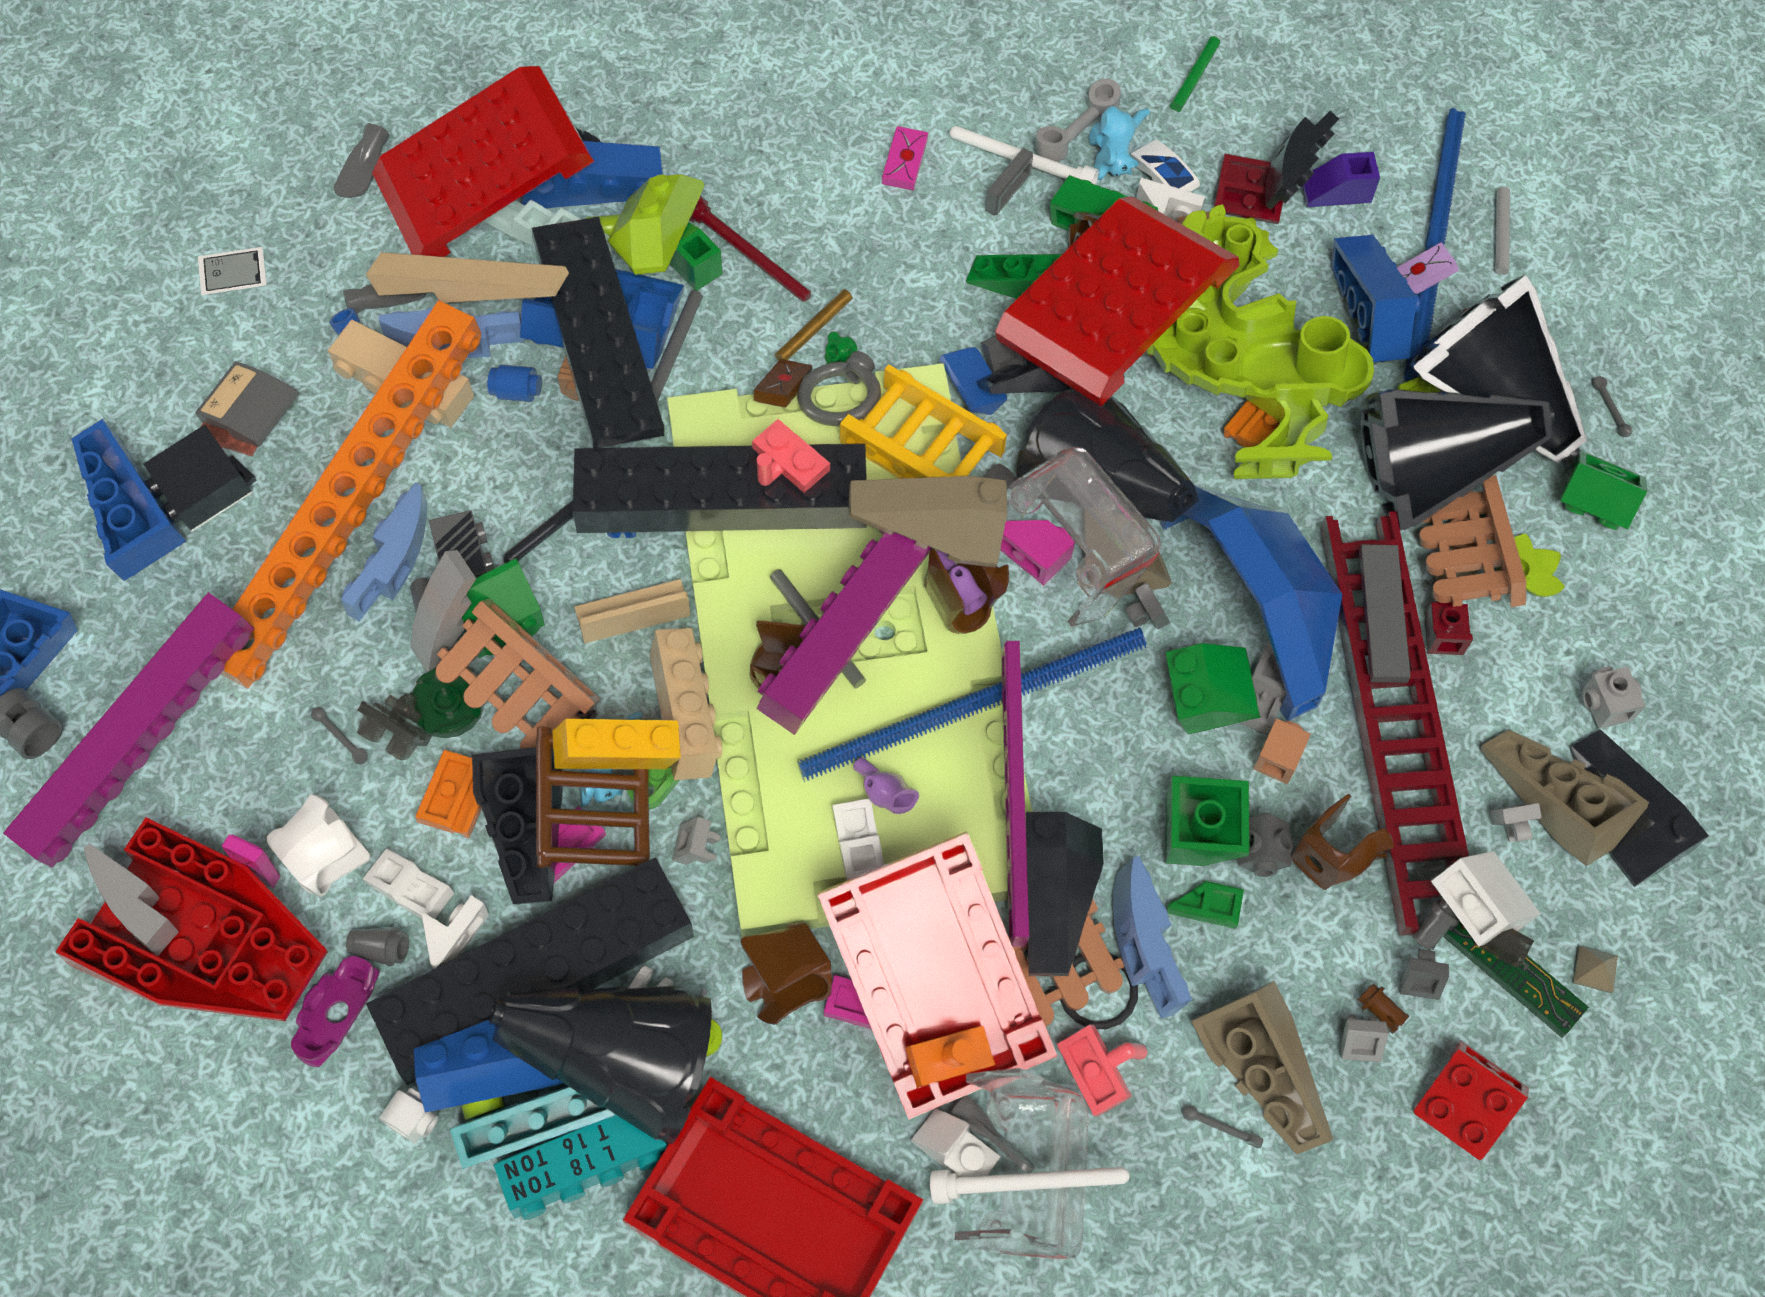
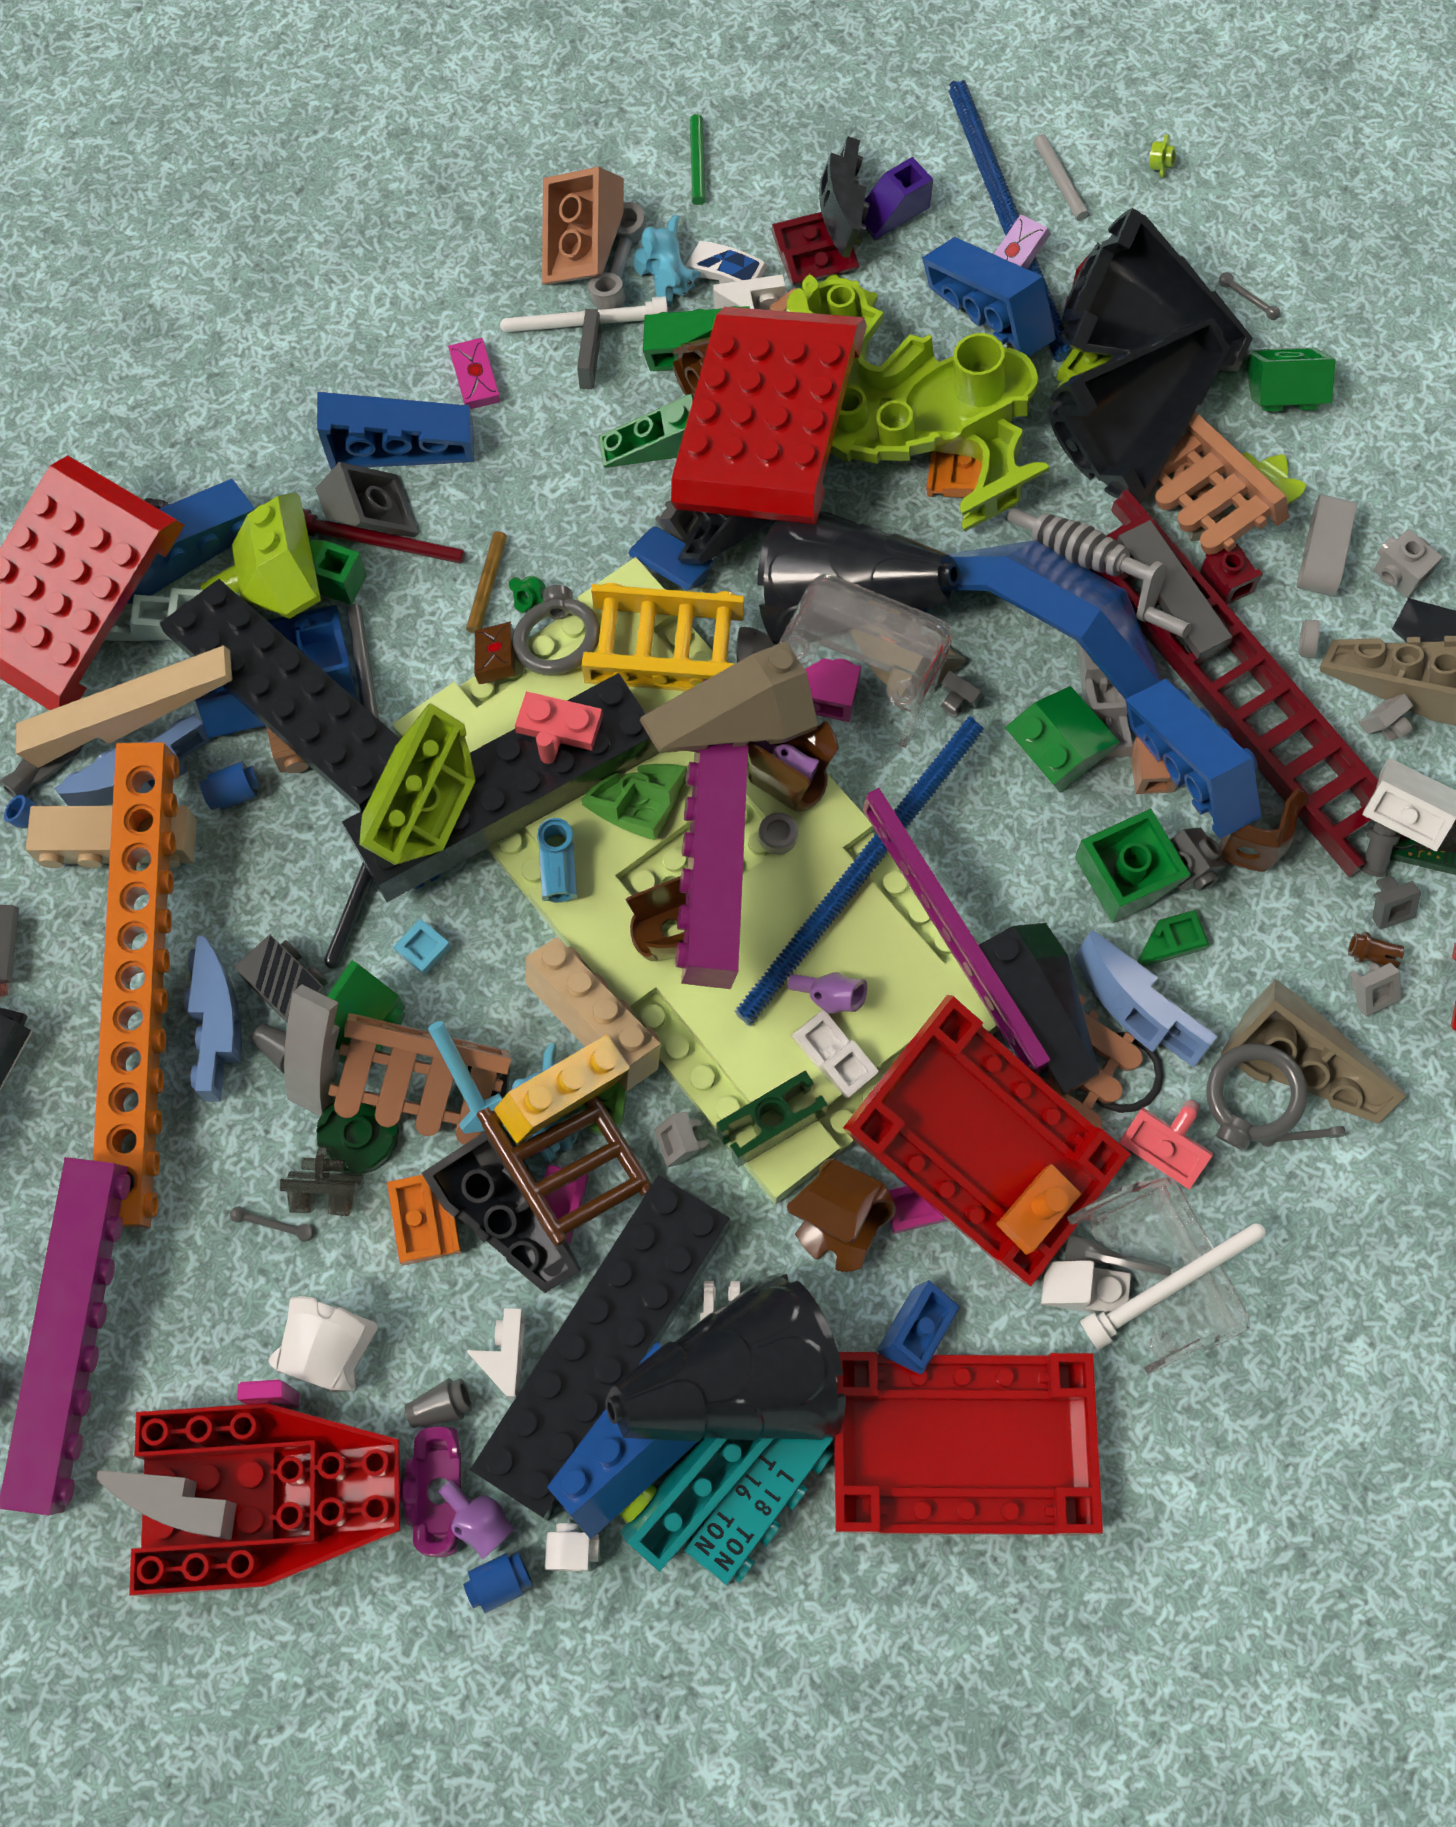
camera: 25 degrees left, 5 degrees up
white slope [363,849,454,920] -> none
tan panel [574,579,691,644] -> none
dark grey bar [770,569,866,689] -> none
none -> dark grey slope [315,462,419,537]
none -> blue wedge [317,392,474,470]
none -> lime wedge [359,703,475,865]
none -> medium azure plate [393,919,451,976]
none -> medium azure piece [428,1021,502,1134]
none -> medium lavender piece [438,1479,515,1560]
none -> blue brick [463,1552,533,1613]
none -> dark azure piece [537,818,577,903]
none -> nougat slope [542,167,624,285]
none -> bright green brick [581,764,687,840]
none -> dark green piece [716,1070,828,1168]
none -> light grey tile [759,813,798,854]
none -> blue slope [877,1280,960,1374]
none -> light grey piece [1008,508,1191,638]
none -> blue wedge [1125,679,1262,839]
none -> lime plate [1150,134,1176,178]
none -> dark grey piece [1206,1043,1307,1151]
none -> light grey beam [1297,494,1357,597]
none -> light grey tile [1299,619,1319,658]

